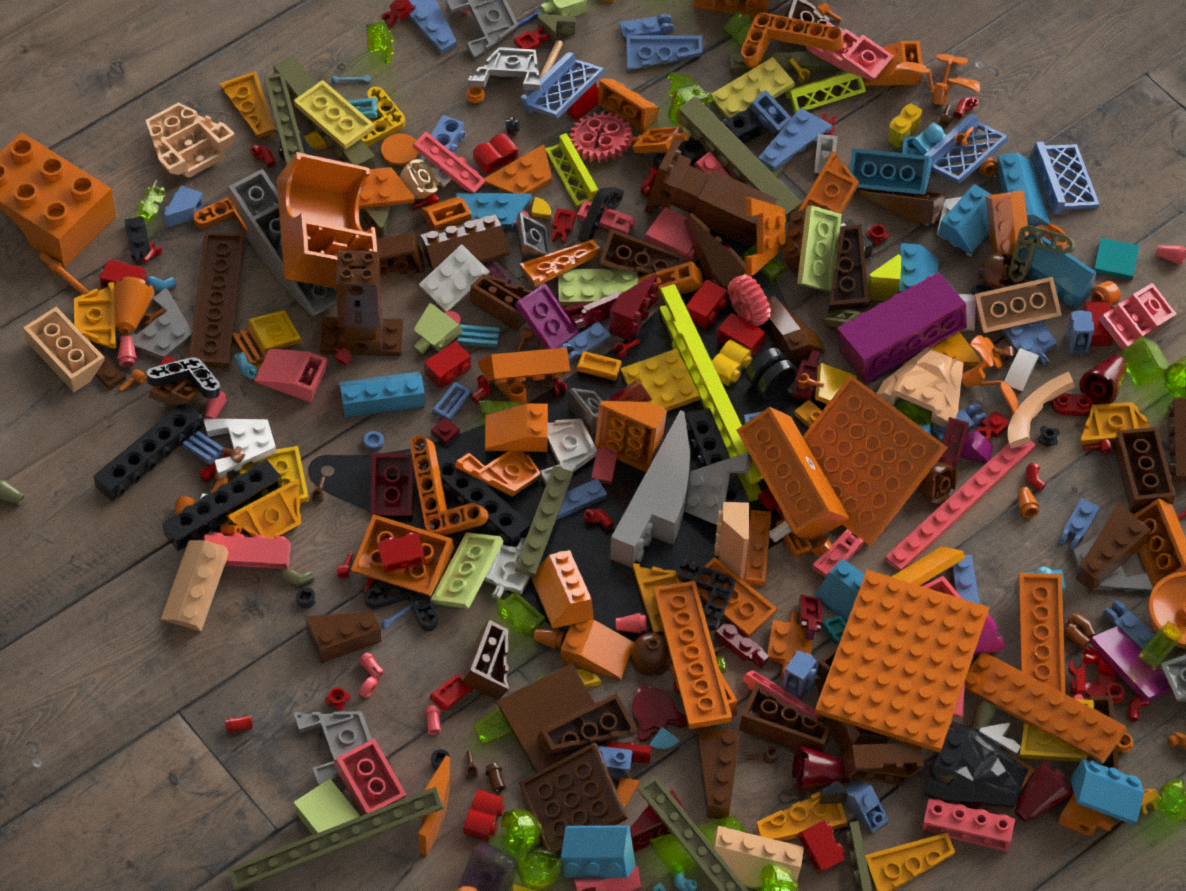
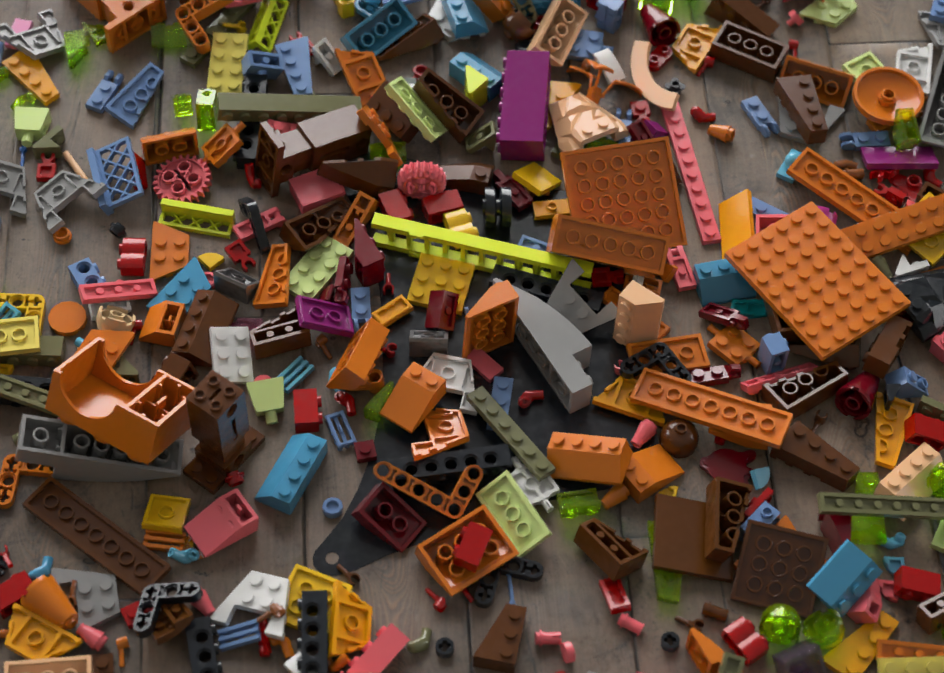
camera: 55 degrees left, 0 degrees up
orange hand [797,373,824,389] -> none

